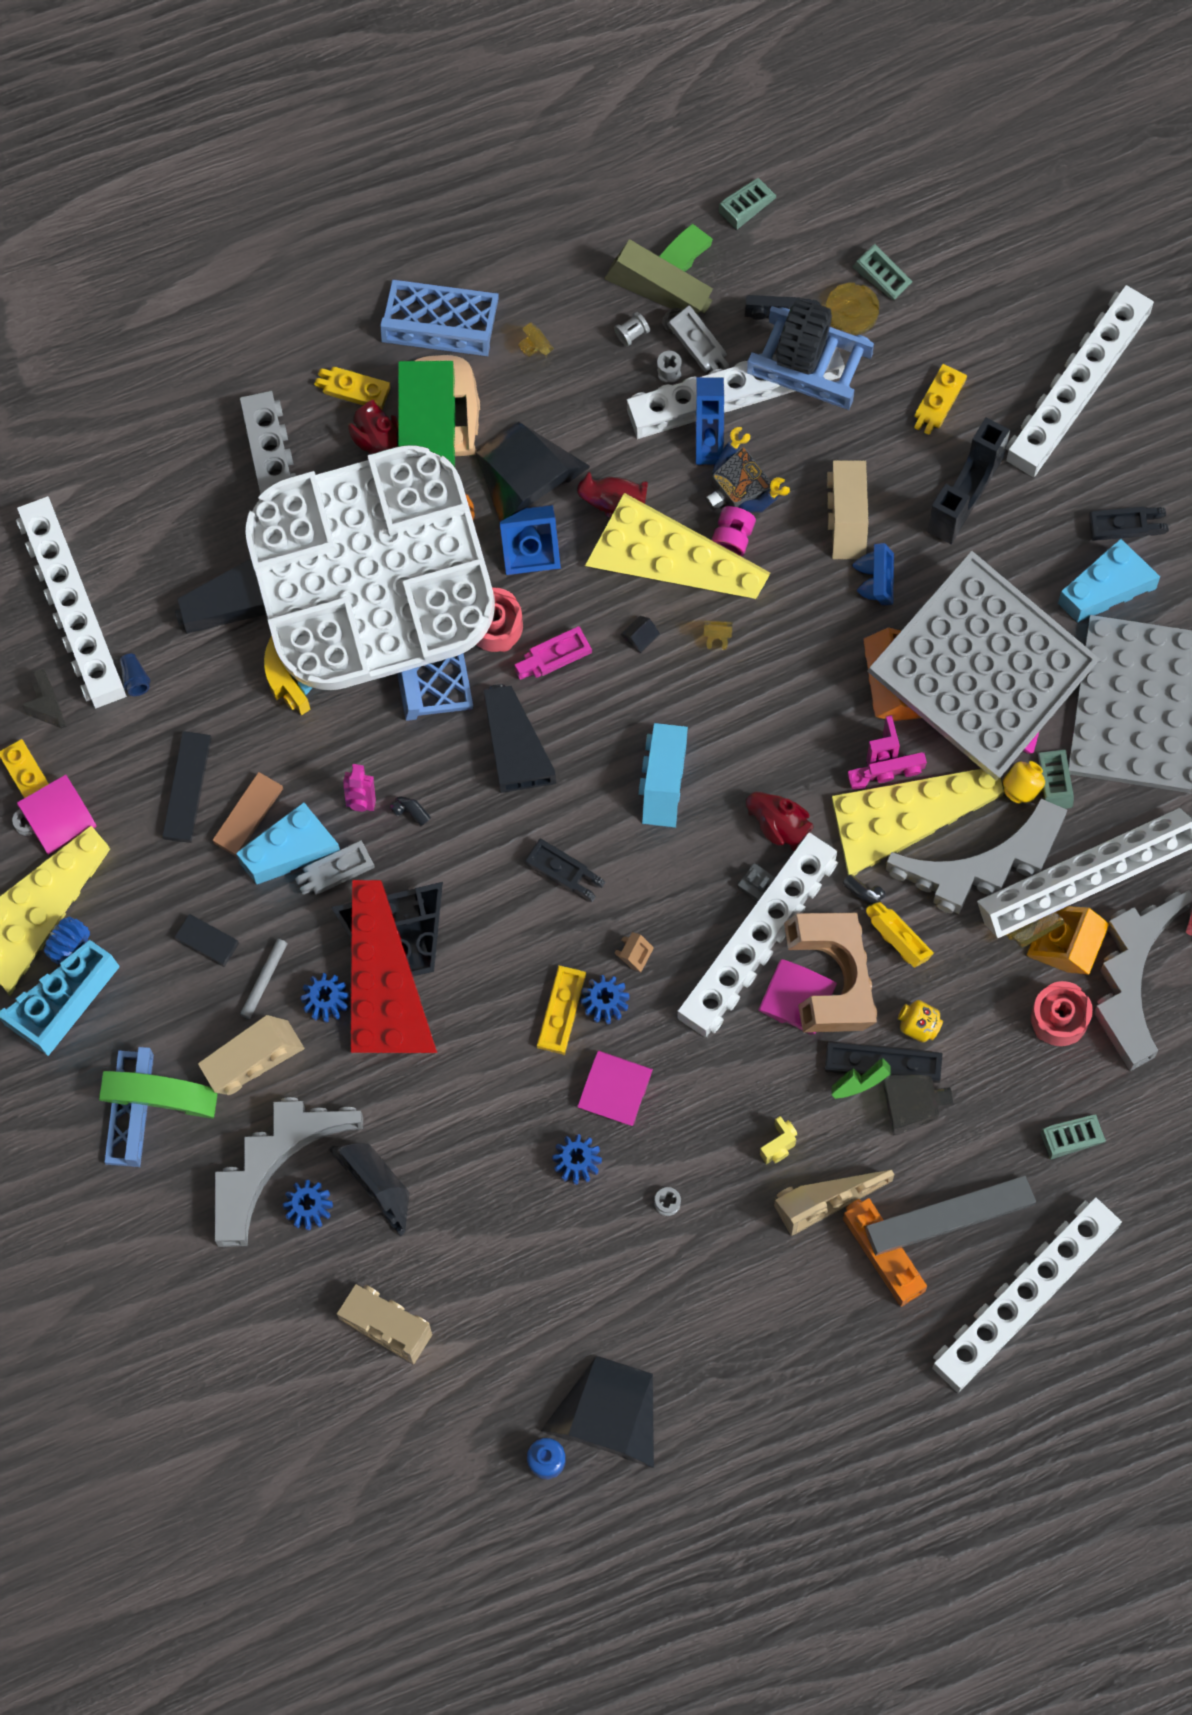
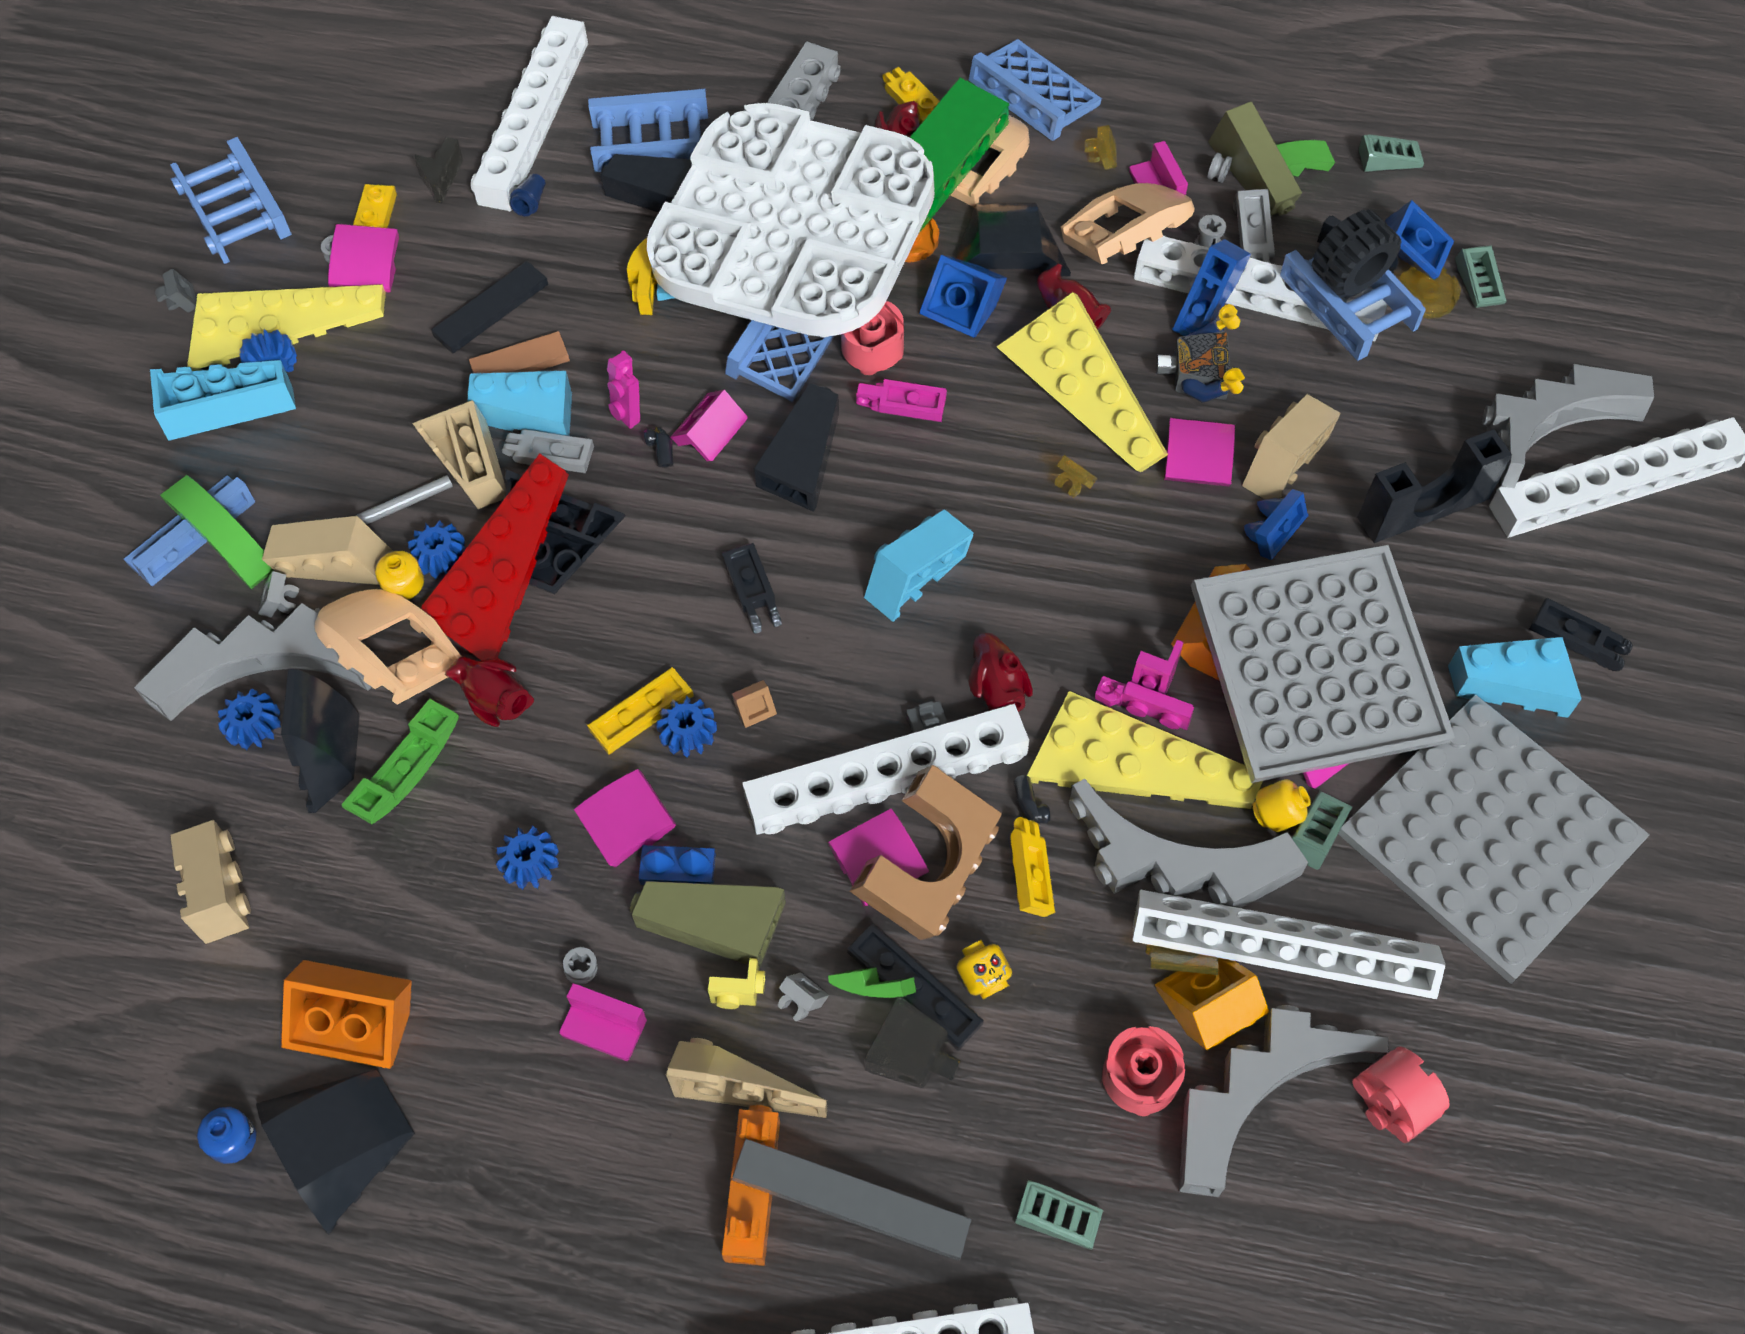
camera: 35 degrees right, 10 degrees down
black tile [175,914,239,967] -> none
light grey bush [614,312,650,347] -> none
black slope [621,615,660,653] -> none
dark pink wheel [711,506,756,557] -> none
yellow hinge [914,364,967,435] -> none
none -> light grey tile [258,571,299,618]
none -> orange slope [281,960,412,1069]
none -> light nougat slope [314,589,462,705]
none -> bright green slope [341,699,459,824]
none -> yellow head [375,551,424,600]
none -> tan wedge [412,400,506,509]
none -> dark red animal [445,657,534,727]
none -> dark pink panel [560,983,647,1061]
none -> medium blue fence [588,89,708,172]
none -> olive slope [630,881,786,969]
none -> blue tile [639,845,716,885]
none -> panel [671,390,747,461]
none -> light grey tile [778,972,829,1021]
none -> light nougat slope [1061,183,1194,265]
none -> dark pink panel [1129,141,1188,195]
none -> dark pink slope [1164,418,1235,487]
none -> light grey bush [1207,153,1232,183]
none -> blue slope [1384,200,1454,280]
none -> light grey arch [1482,364,1654,488]

